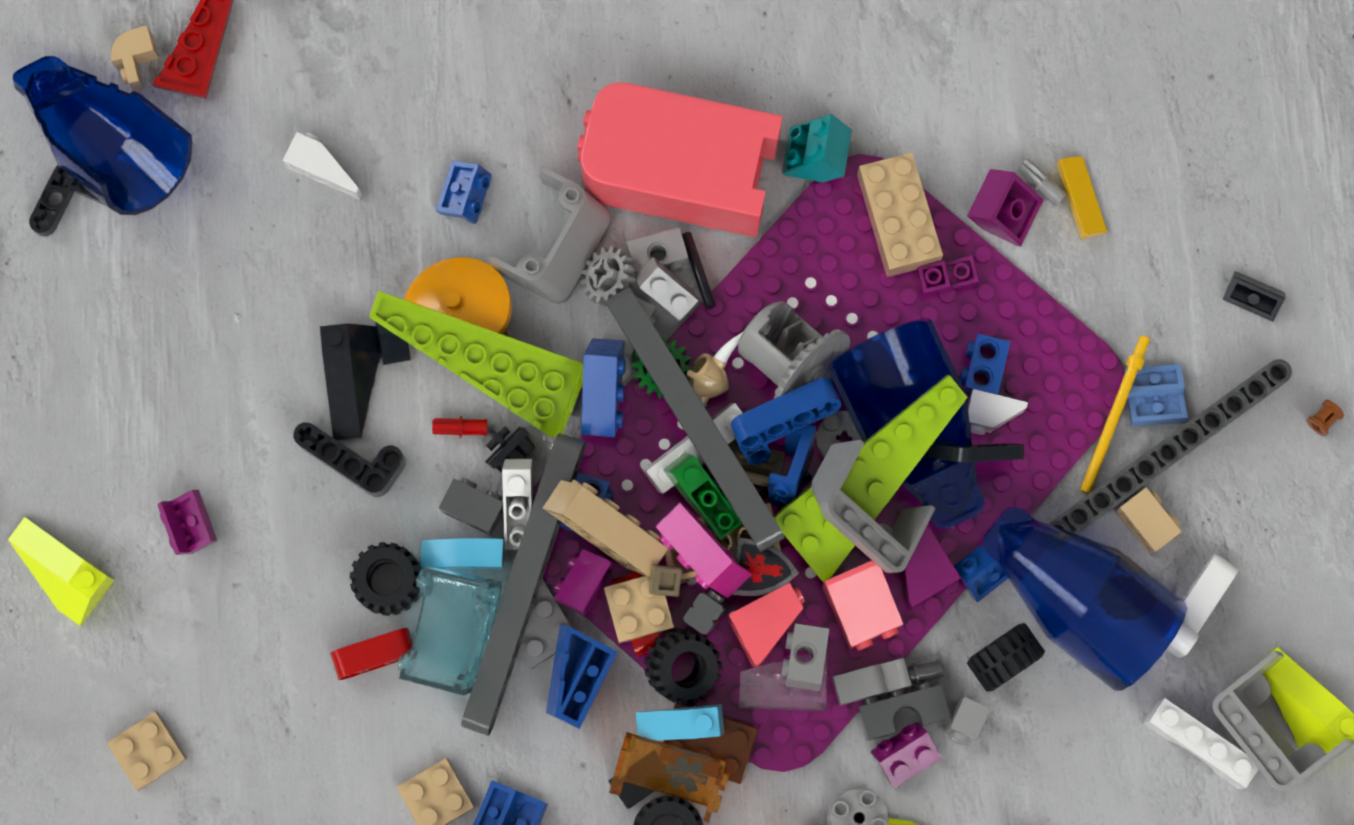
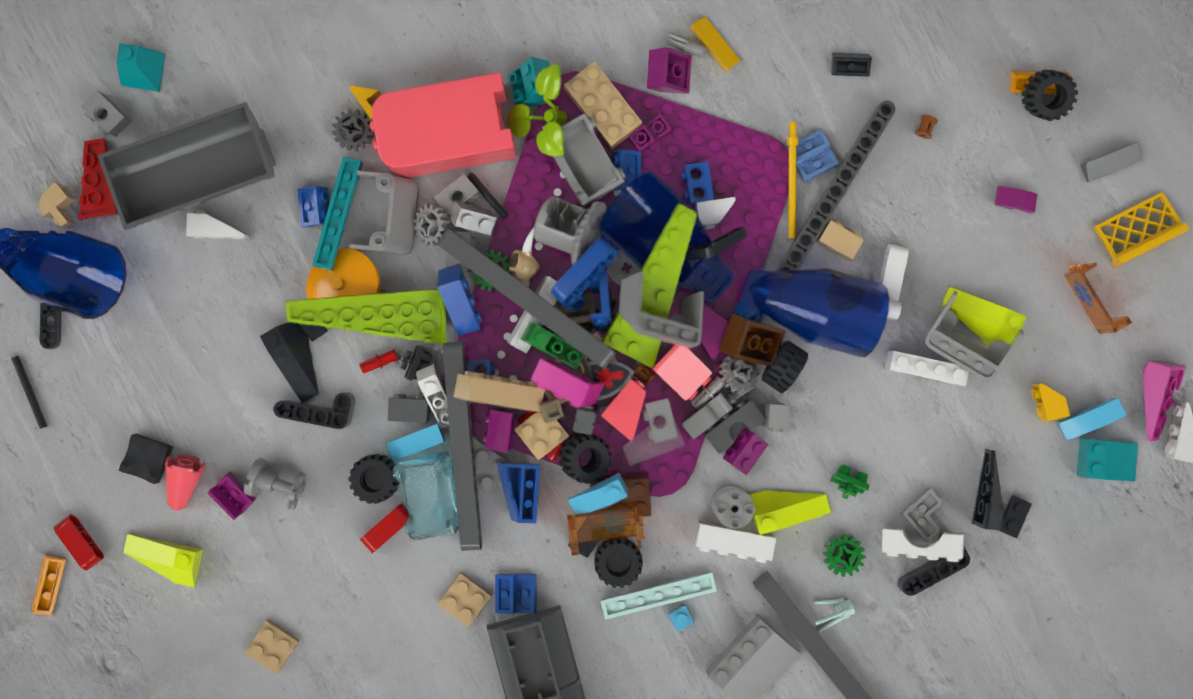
camera: 25 degrees left, 10 degrees up
none -> dark grey piece [97,102,276,230]
none -> black brick [118,434,173,484]
none -> coral cone [165,455,205,510]
none -> light grey piece [244,458,306,510]
none -> teal plate [312,157,363,271]
none -> dark grey gear [332,109,374,151]
none -> yellow slope [349,85,382,121]
none -> lime plant [507,64,567,156]
none -> light grey windscreen [553,113,625,208]
none -> blue bracket [610,150,641,191]
none -> dark orange bush [633,363,657,387]
none -> light grey axle [691,376,726,410]
none -> reddish brown brick [719,314,786,366]
none -> light grey gear [719,355,759,395]

